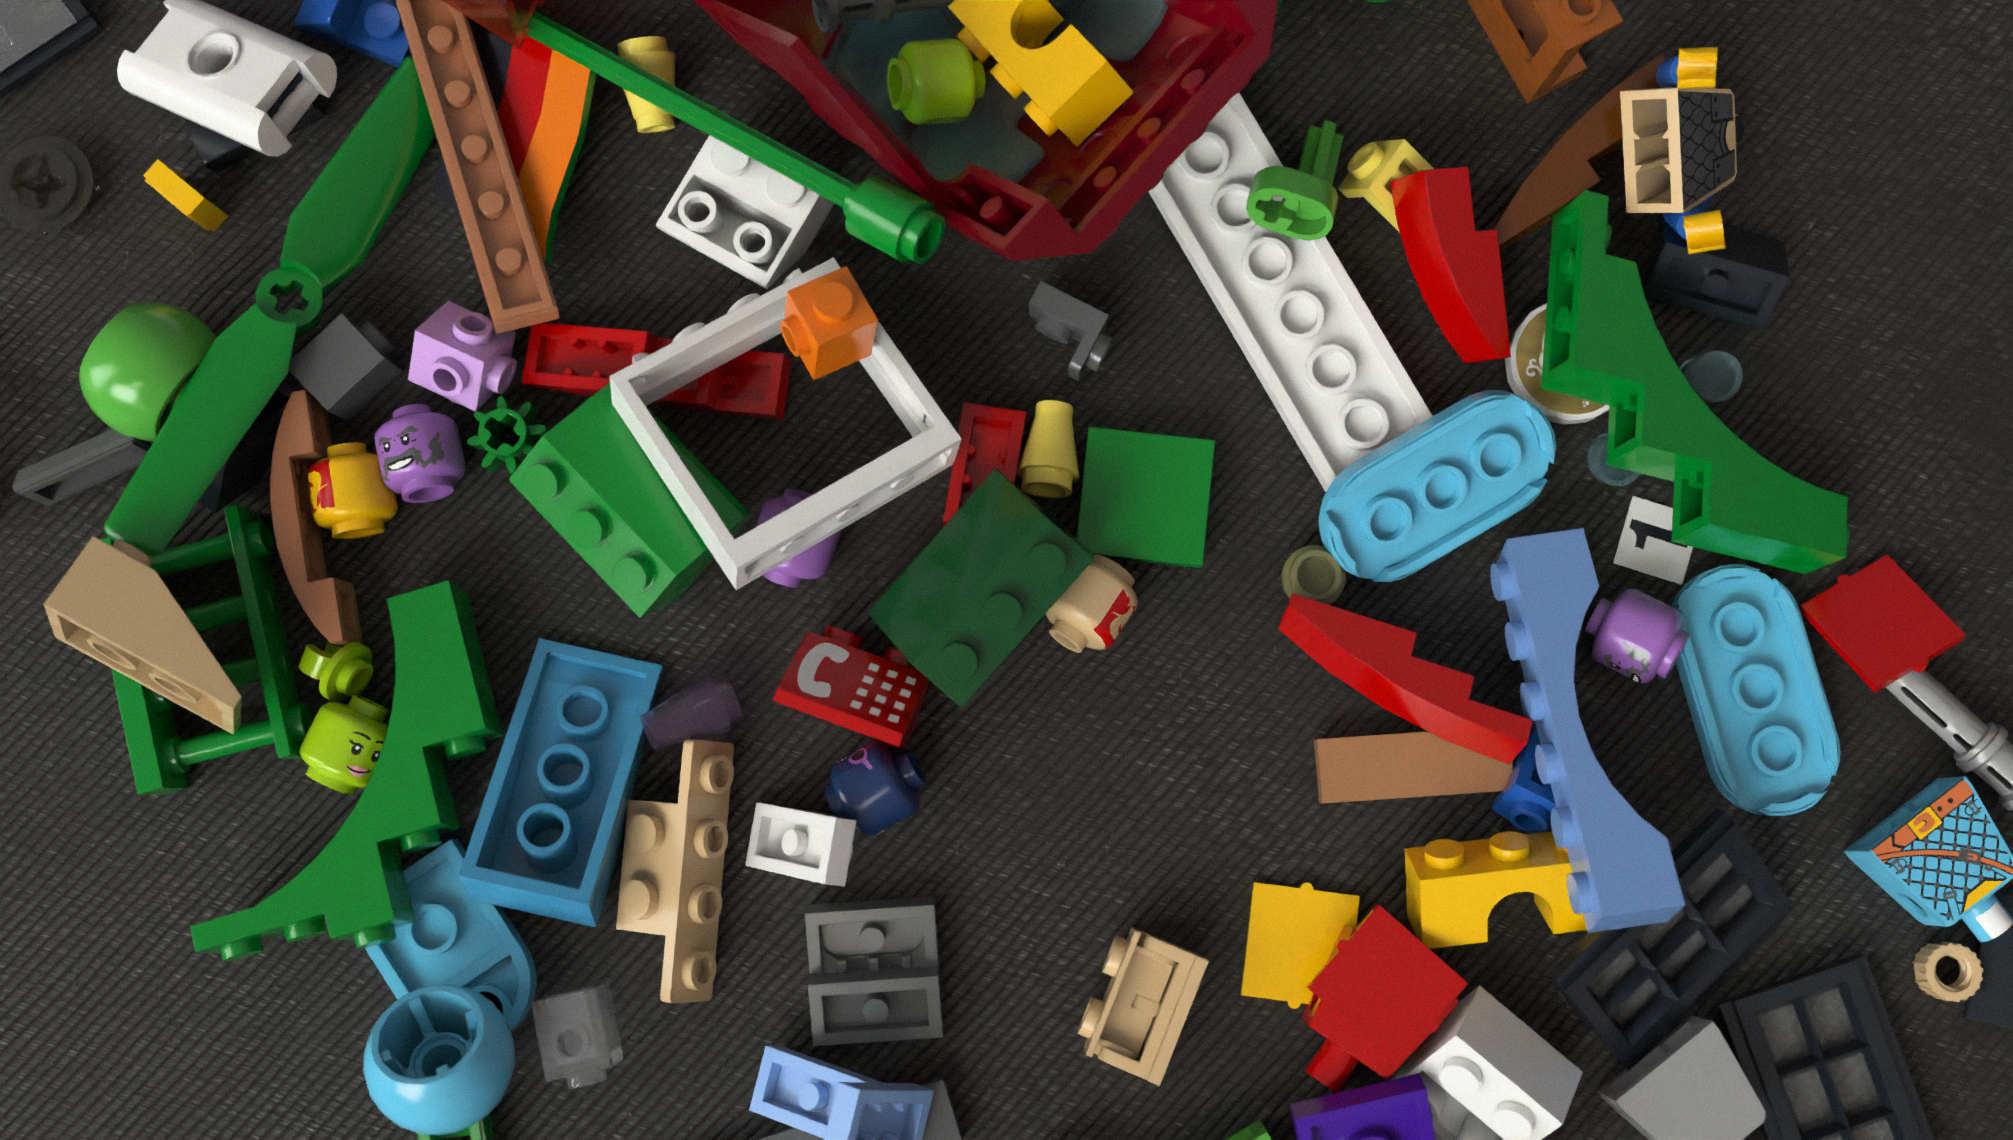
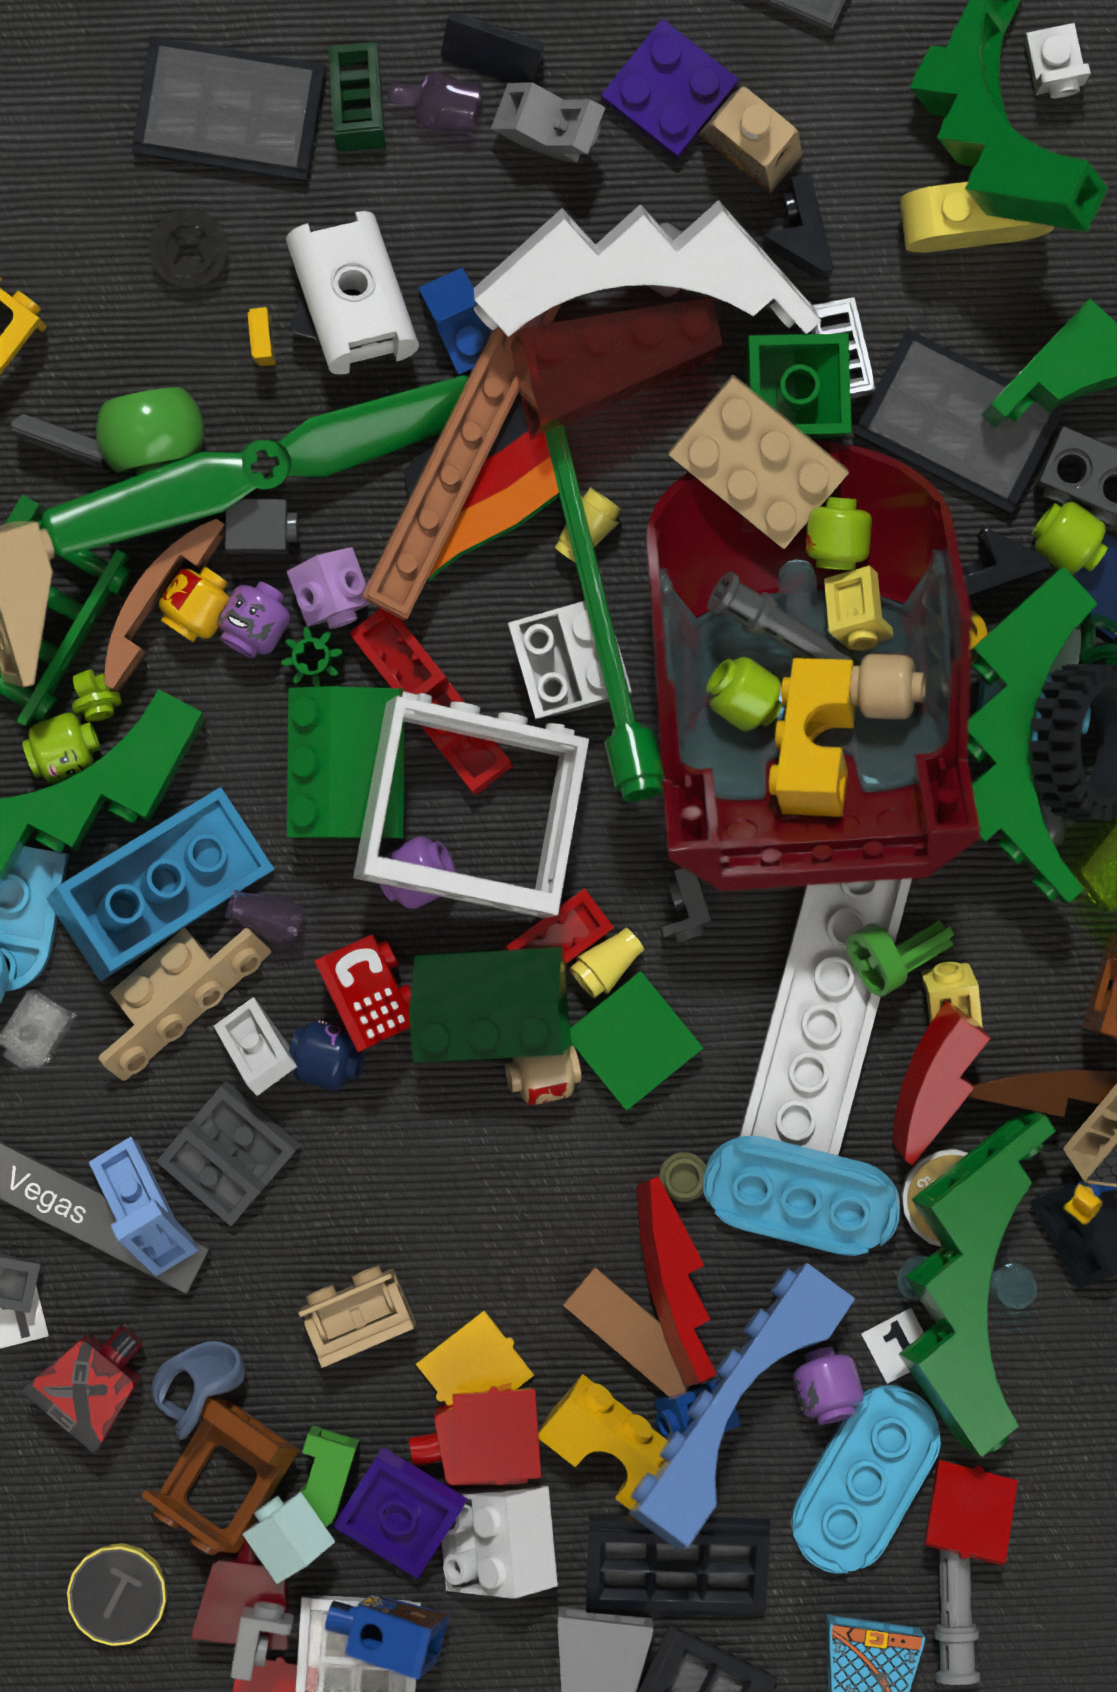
camera: 45 degrees right, 5 degrees up
orange brick [780,266,878,380] -> none

